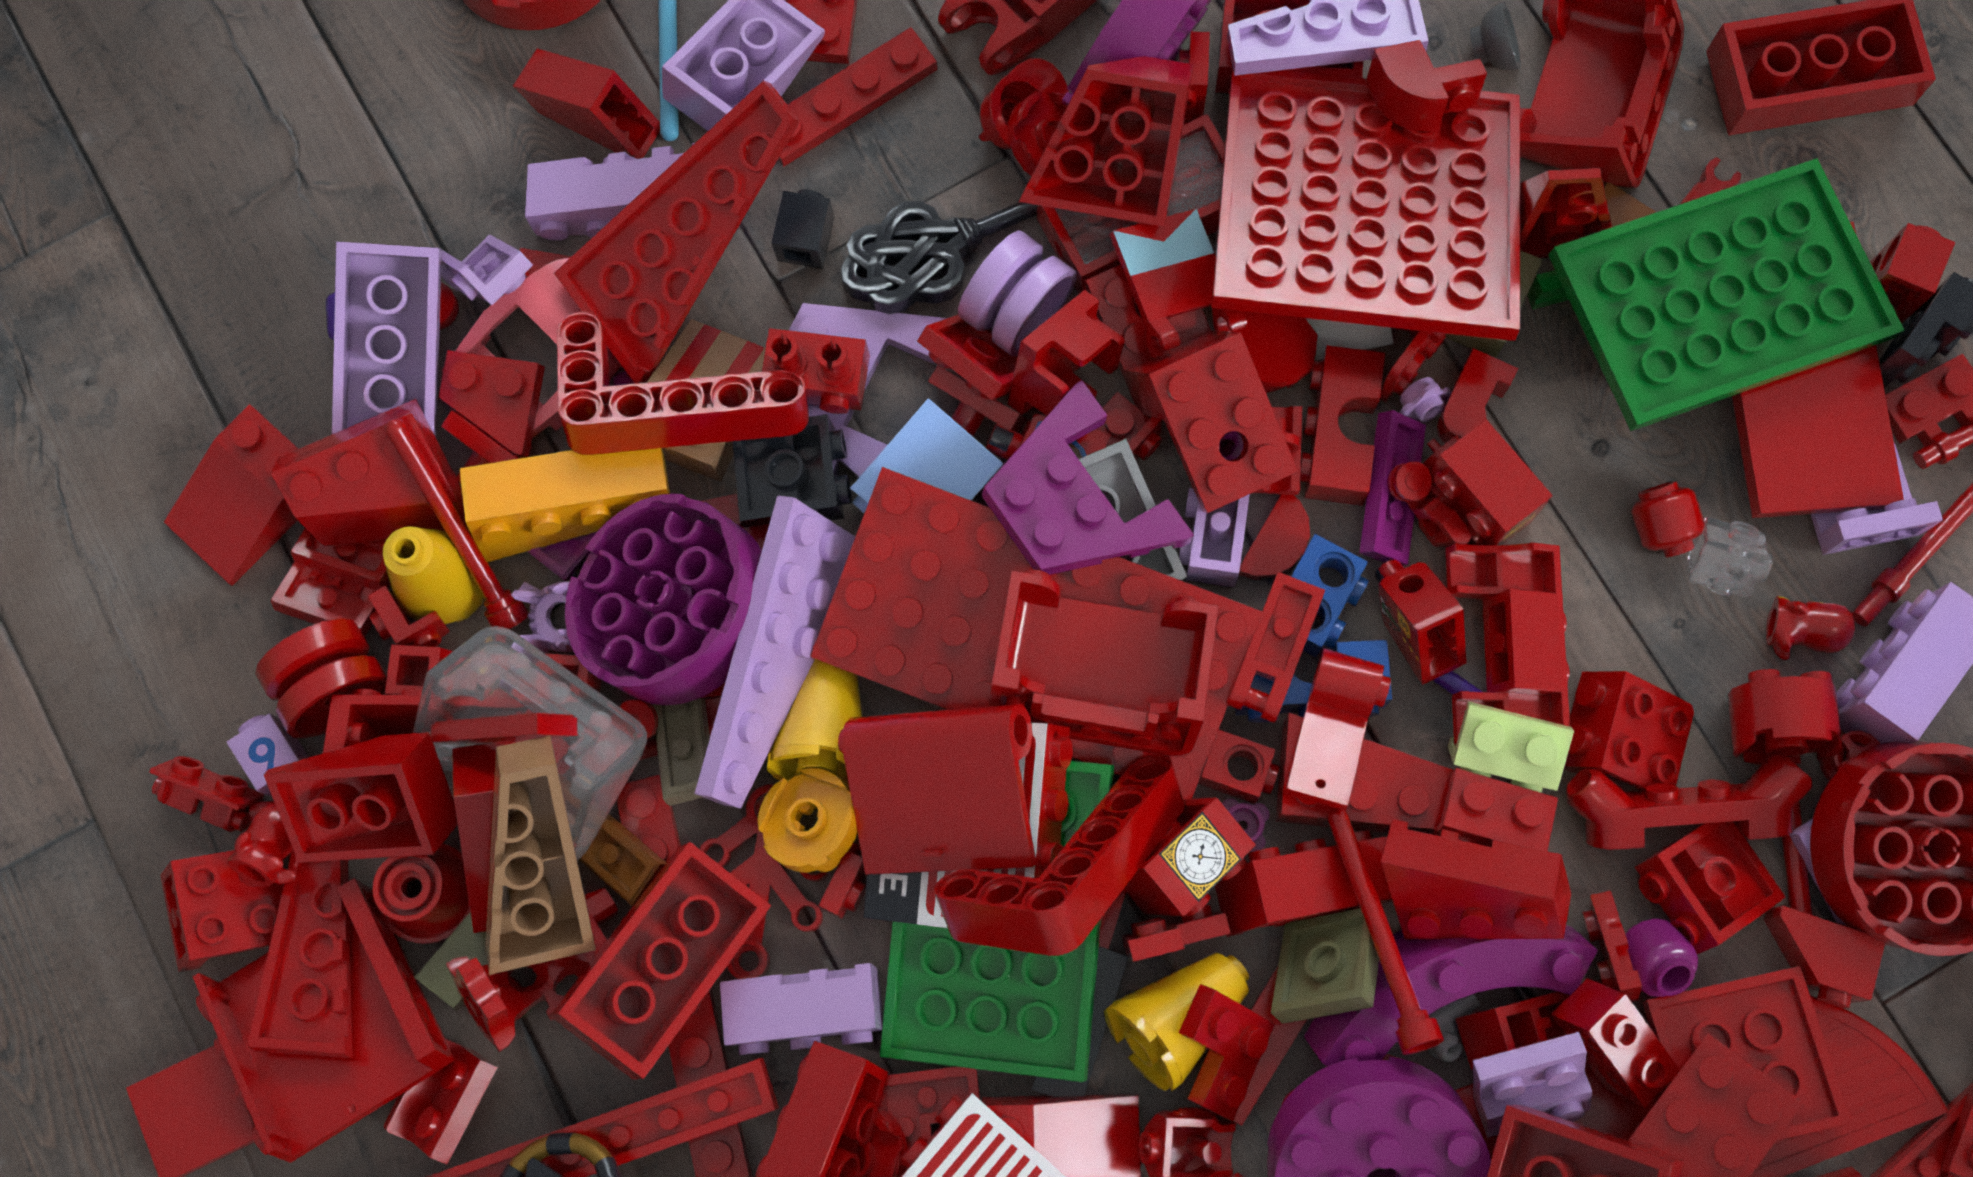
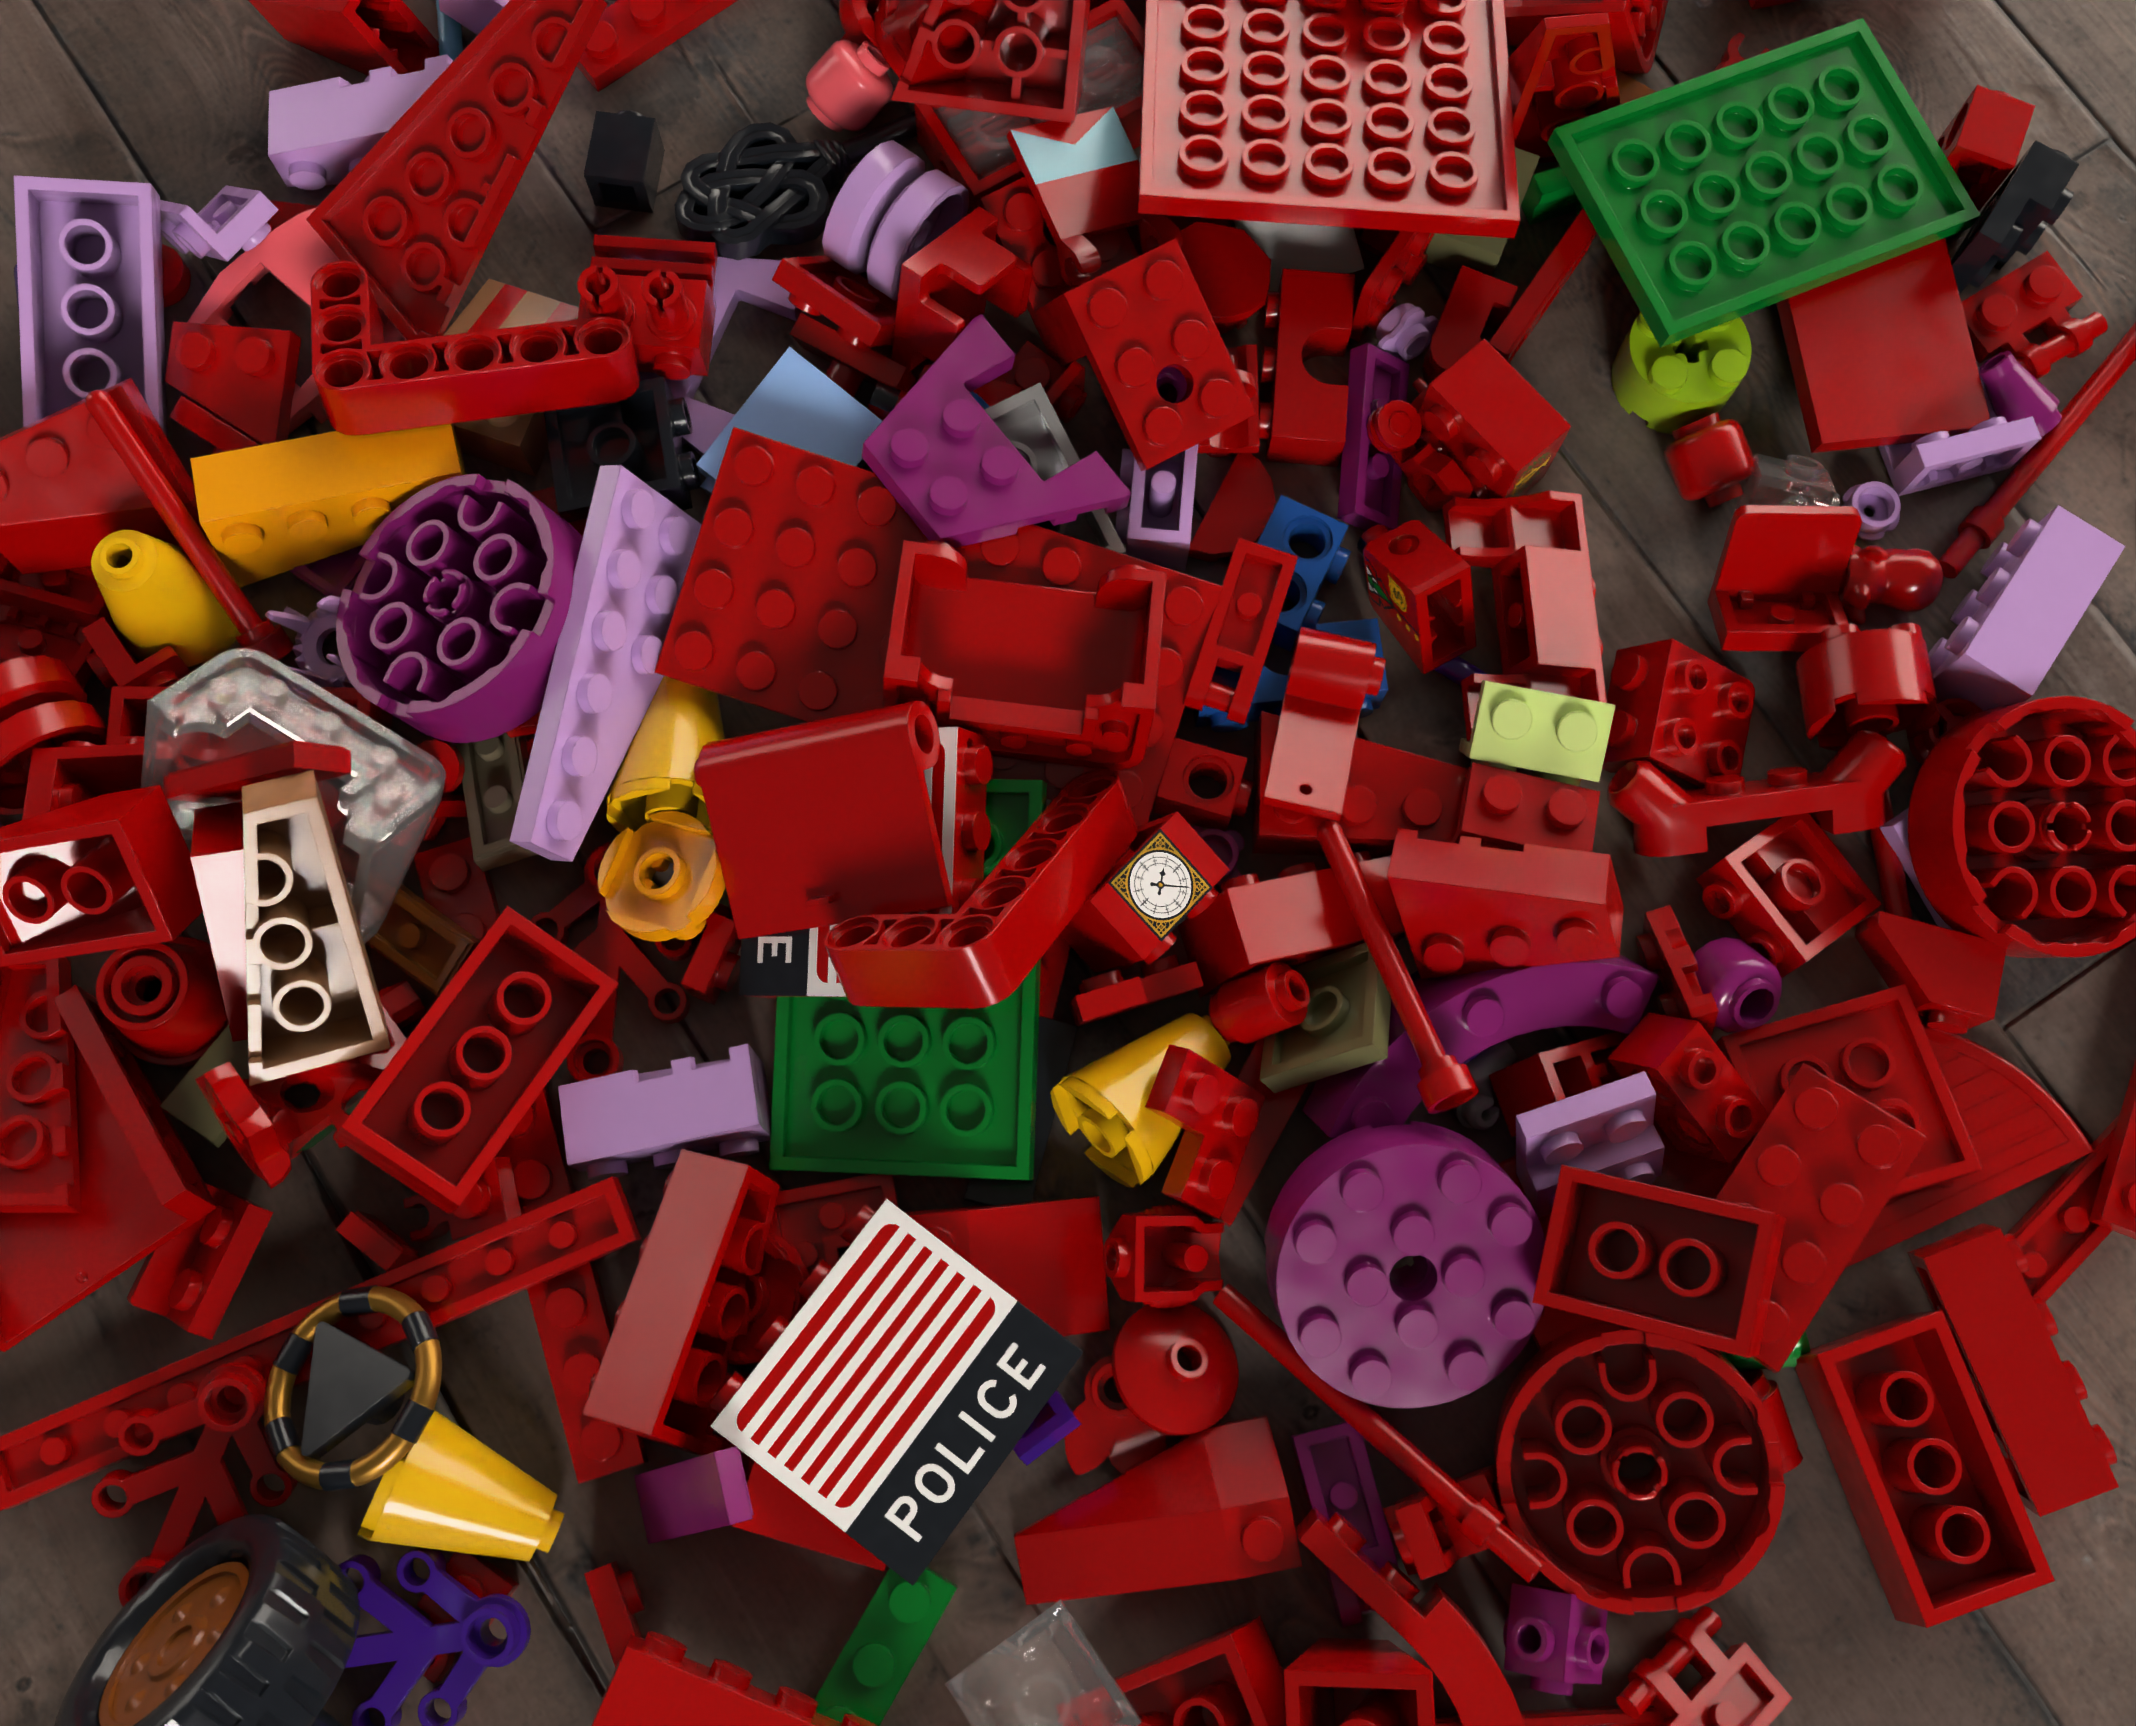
camera: 15 degrees left, 0 degrees up
none -> red tile [336,1211,420,1272]
none -> red plate [403,1157,522,1242]
none -> red tile [590,234,718,299]
none -> coral head [805,40,893,132]
none -> red brick [1209,962,1310,1044]
none -> red tile [1489,208,1597,364]
none -> lime brick [1611,311,1752,434]
none -> red bracket [1707,505,1862,652]
none -> lavender plate [1842,481,1901,541]
none -> magenta cone [1978,351,2062,437]

